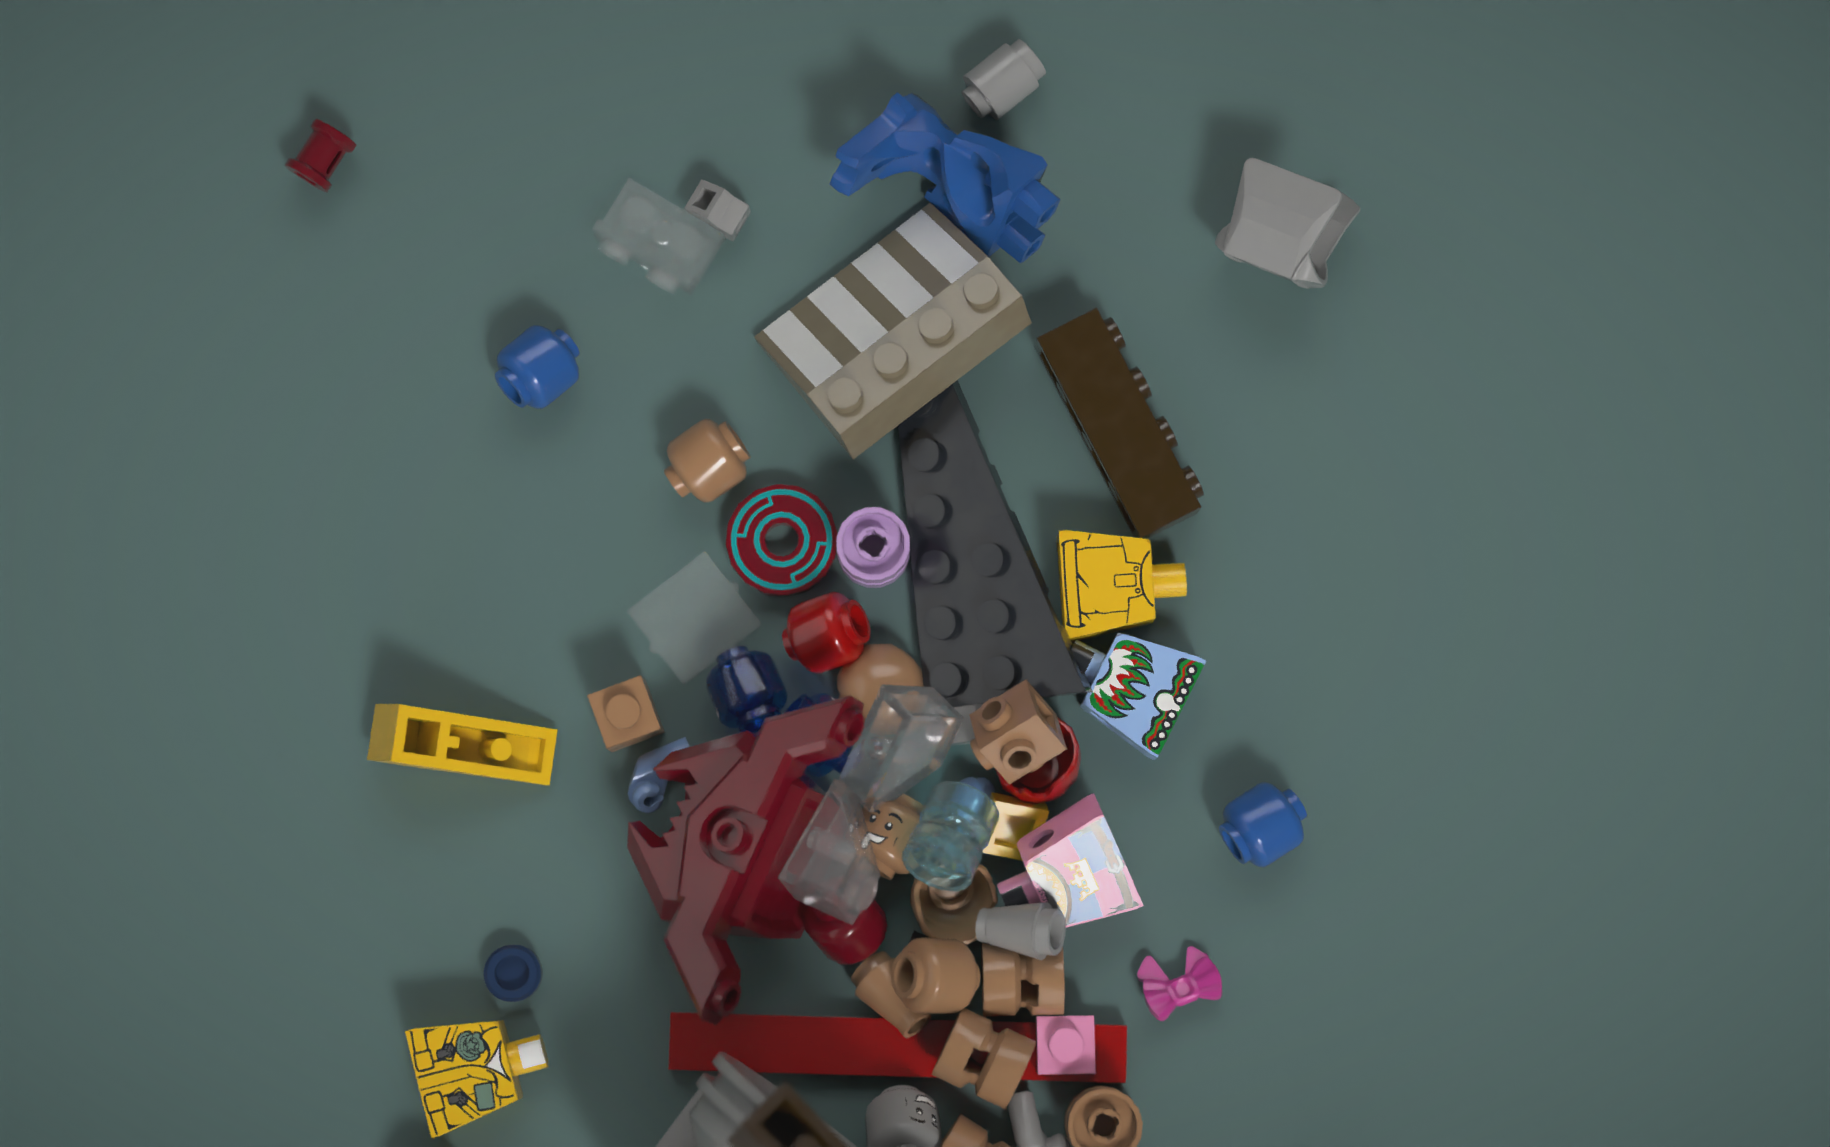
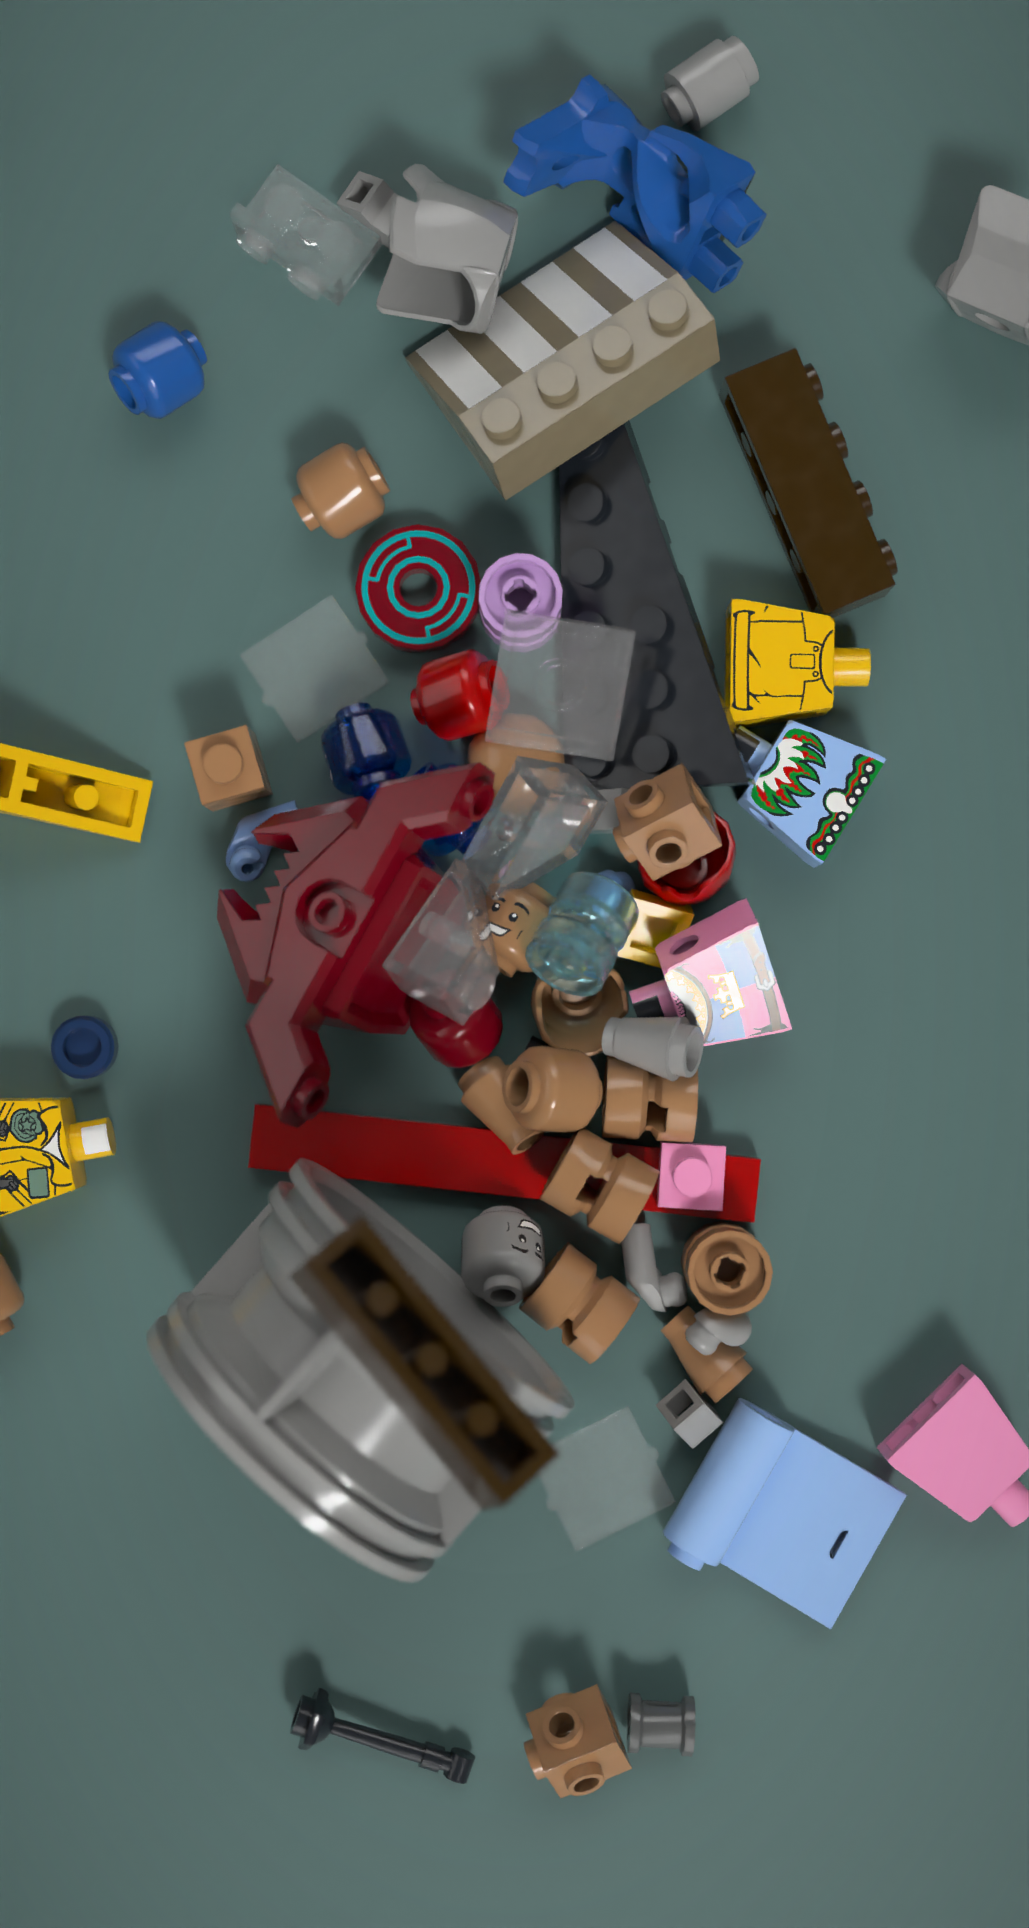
camera: 10 degrees right, 5 degrees up
dark pink piece [1137,946,1222,1021] -> none
blue head [1219,782,1307,867] -> none
none -> light grey piece [376,163,518,334]
none -> clear tile [485,609,636,761]

